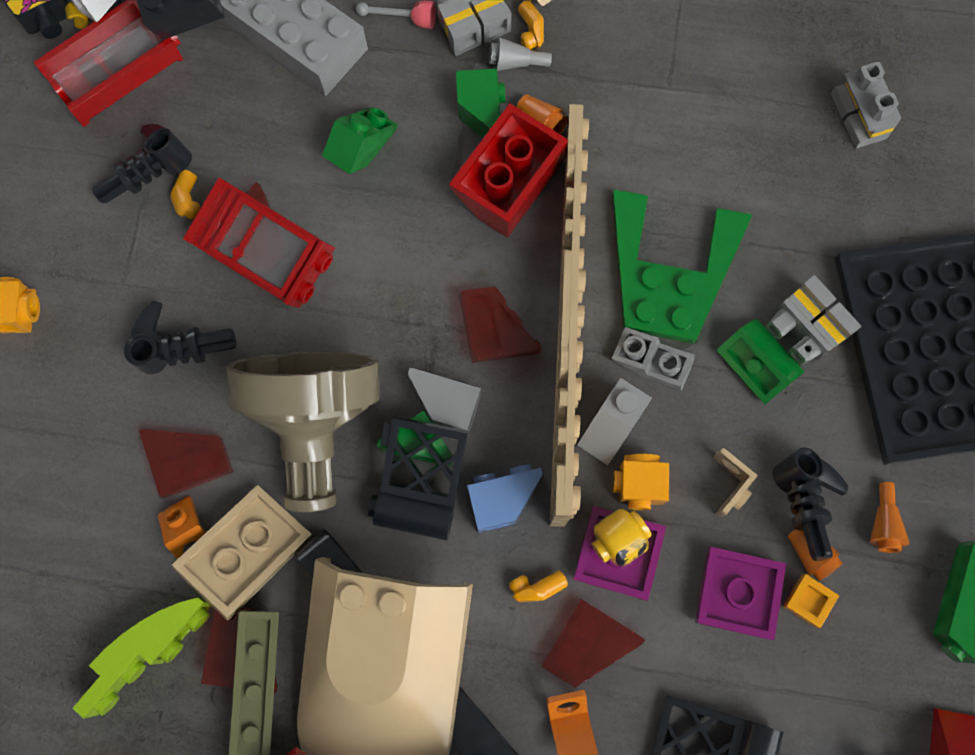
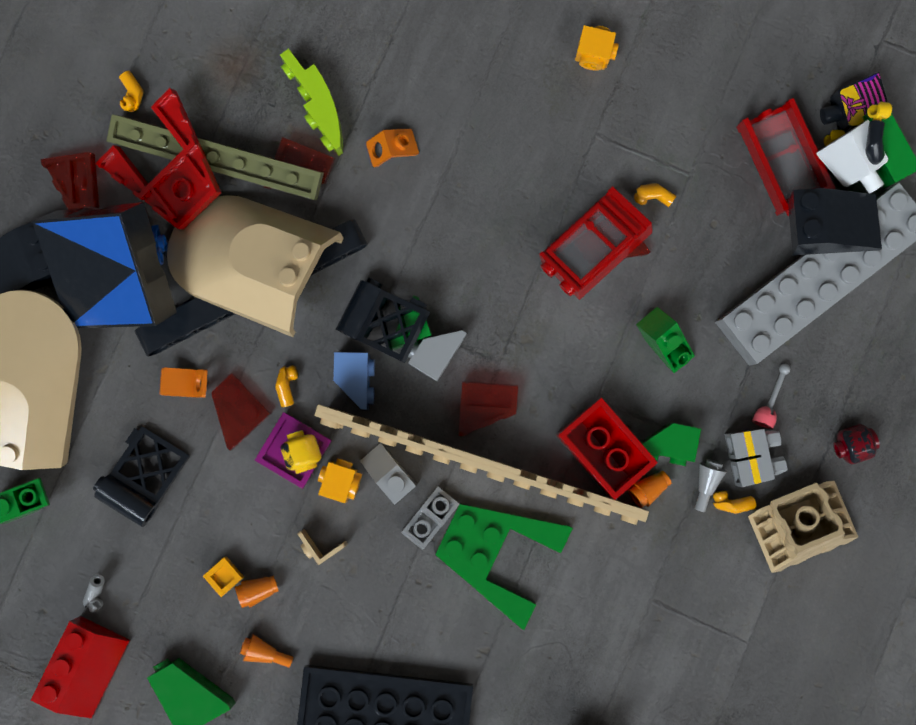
camera: 105 degrees right, 10 degrees up
black piece [92,124,192,203] -> none
black piece [124,301,237,374] -> none
clear red wing [139,429,234,498] -> none
tan plate [172,485,312,621] -> none
dark tan piece [226,351,380,512] -> none
magenta plate [695,547,786,641] -> none
green panel [717,319,804,405] -> none
light grey hips [766,275,862,365] -> none
black piece [772,447,849,561] -> none

